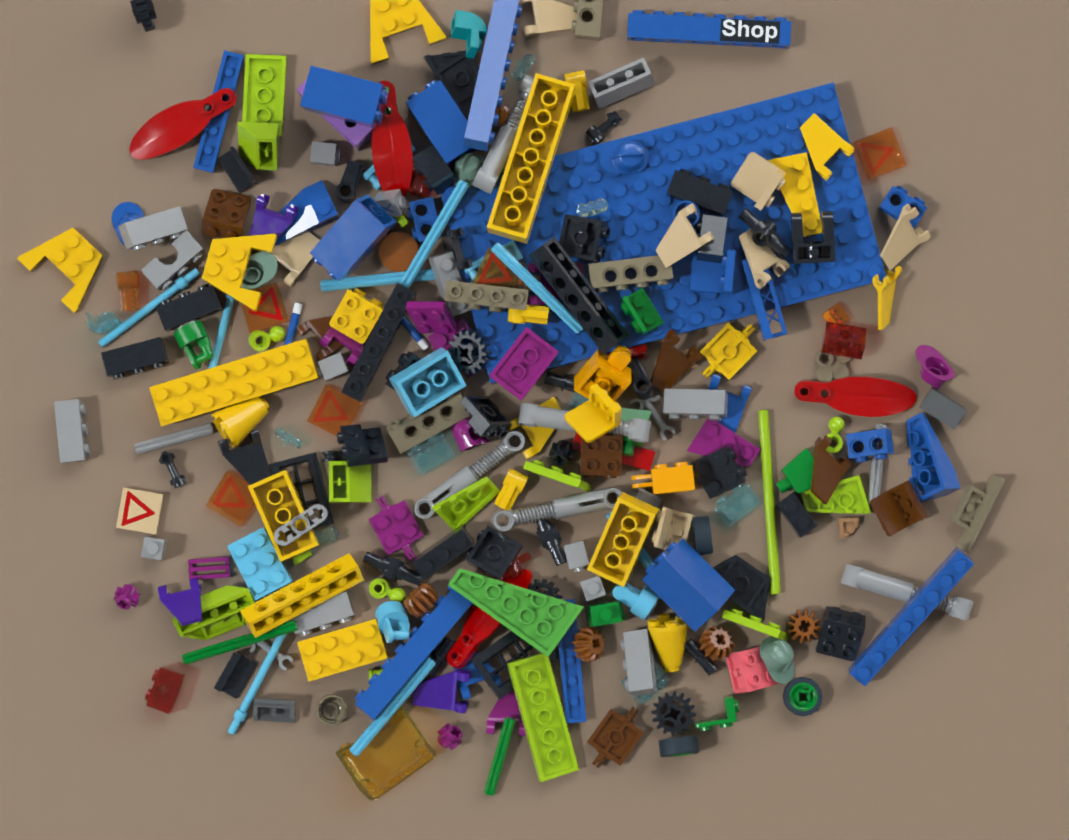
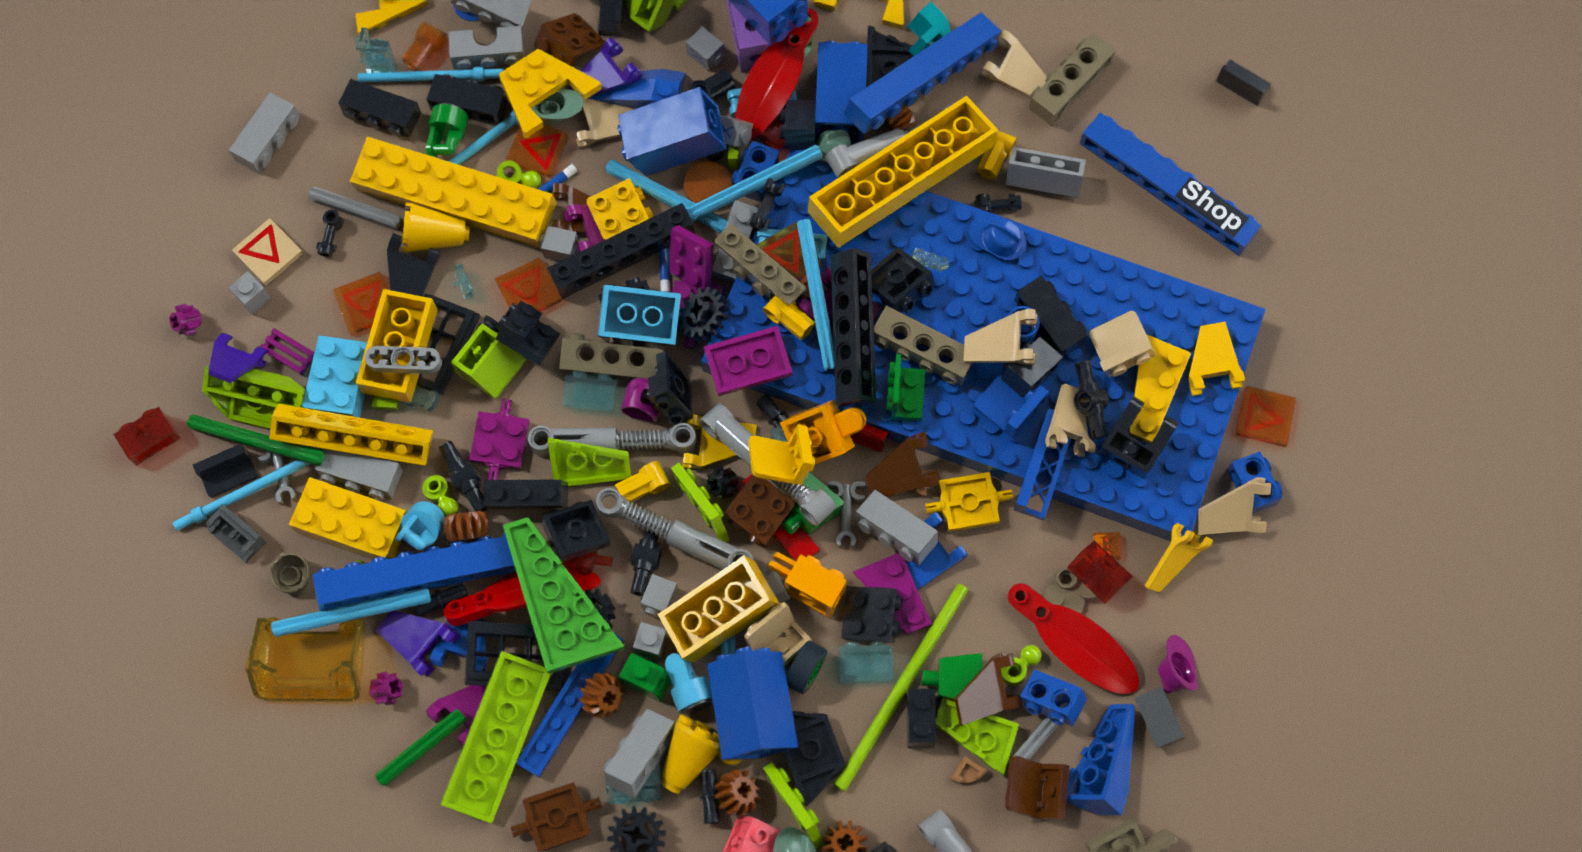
camera: 30 degrees right, 15 degrees down
clear light blue piece [511,54,536,81] -> none
black piece [627,357,654,400] -> none

